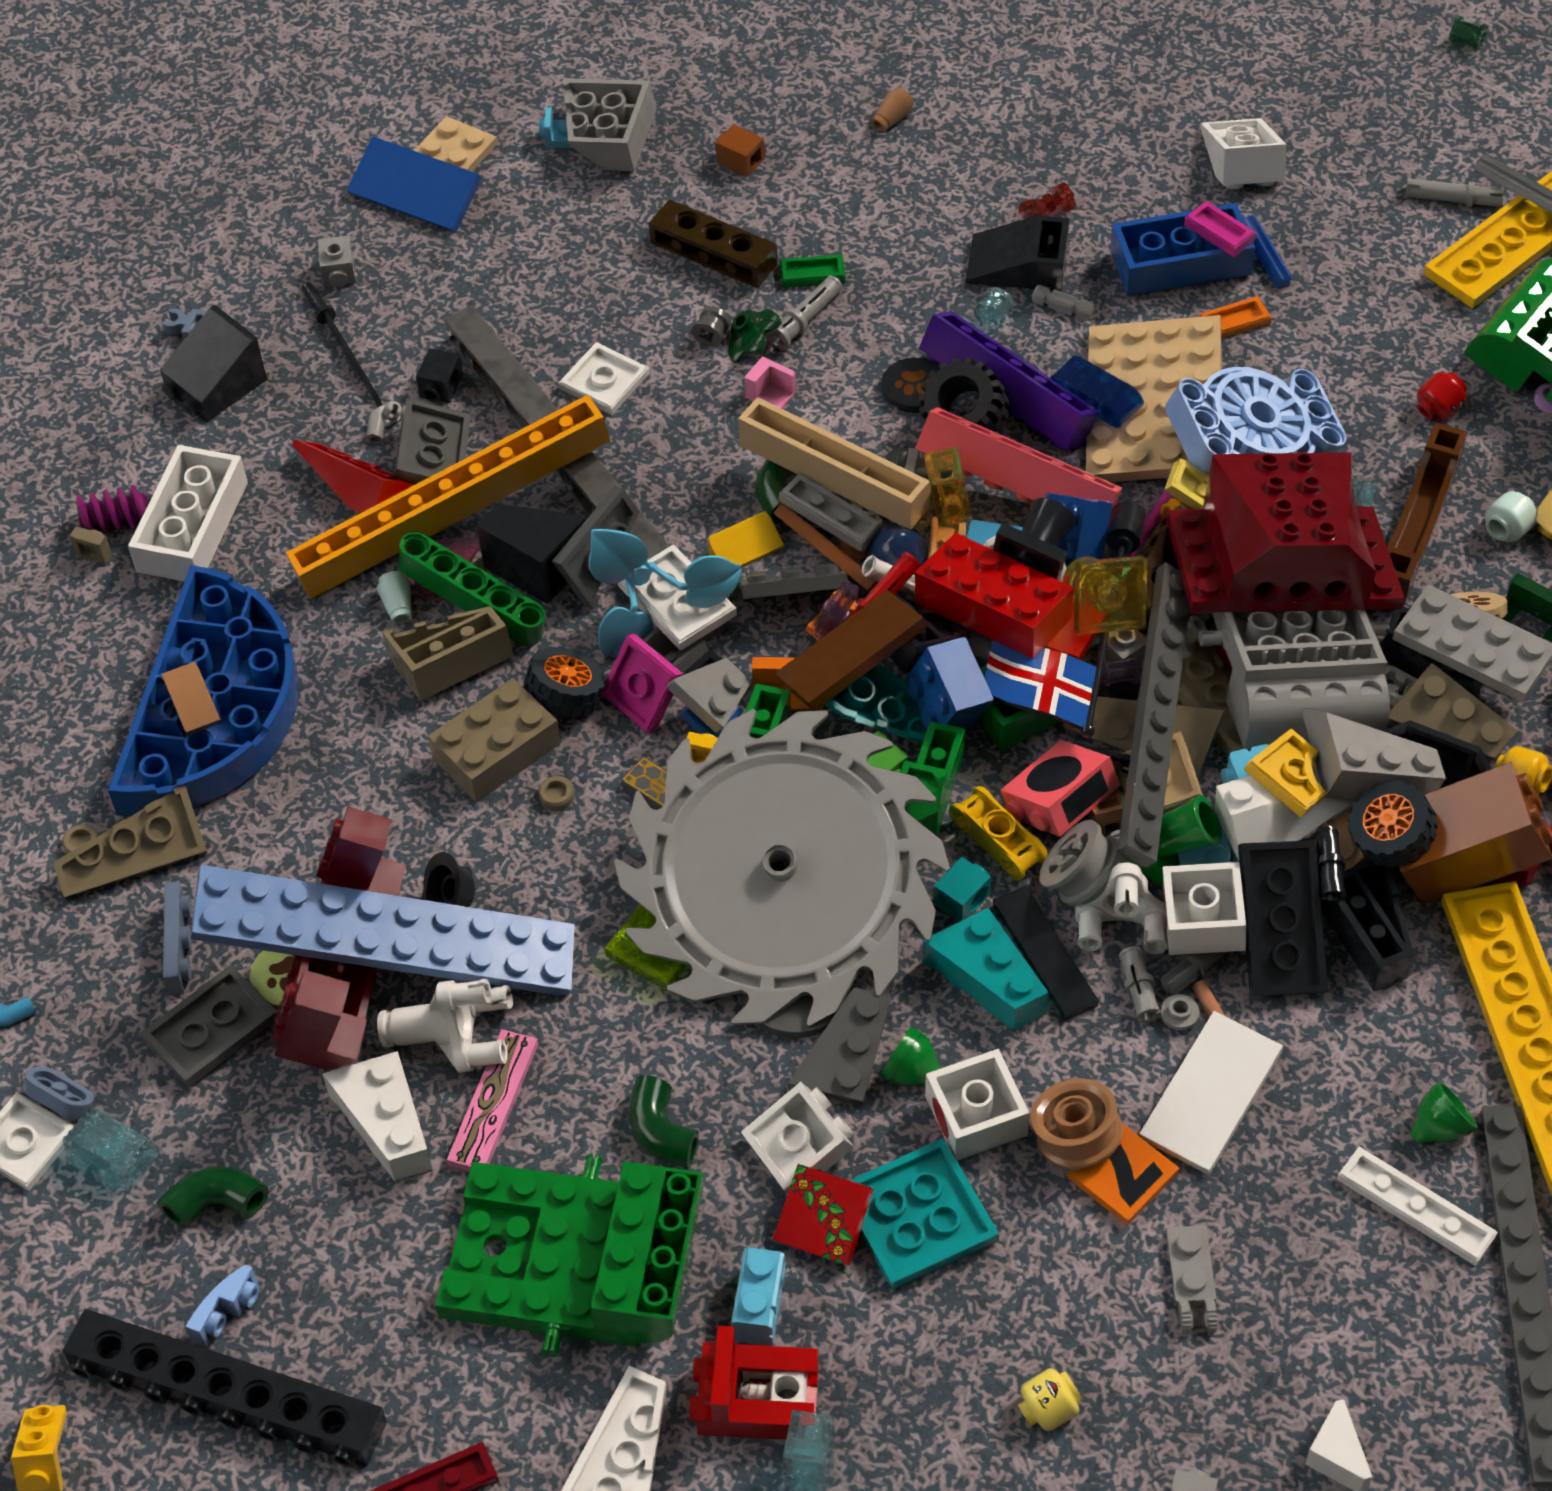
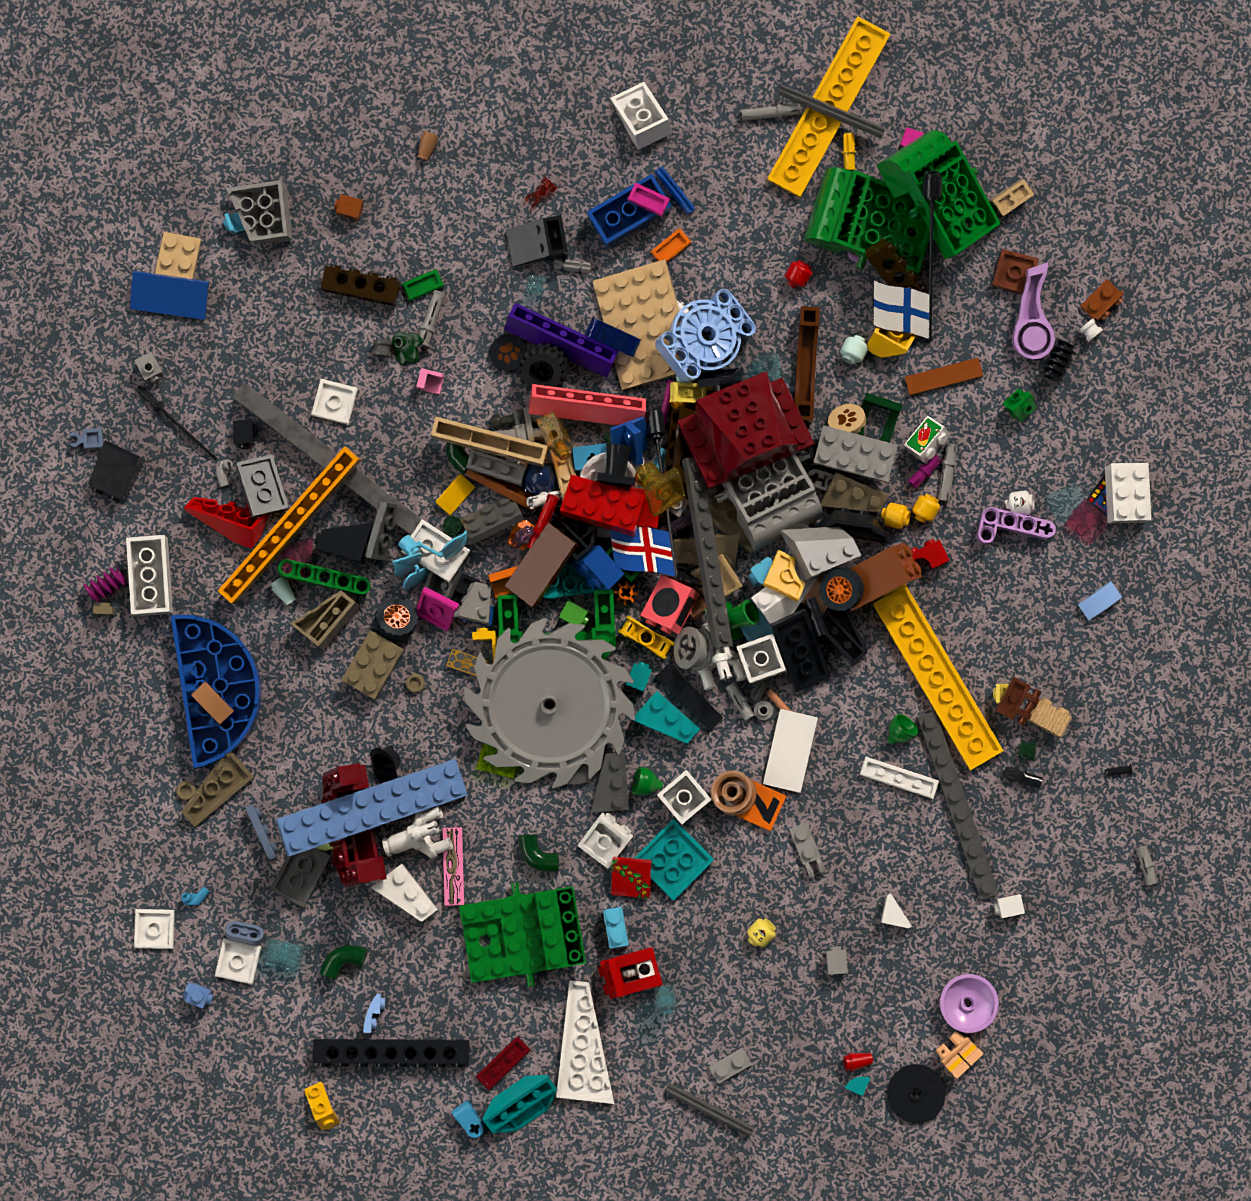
camera: 20 degrees left, 30 degrees up
none -> orange gear [614,581,638,606]

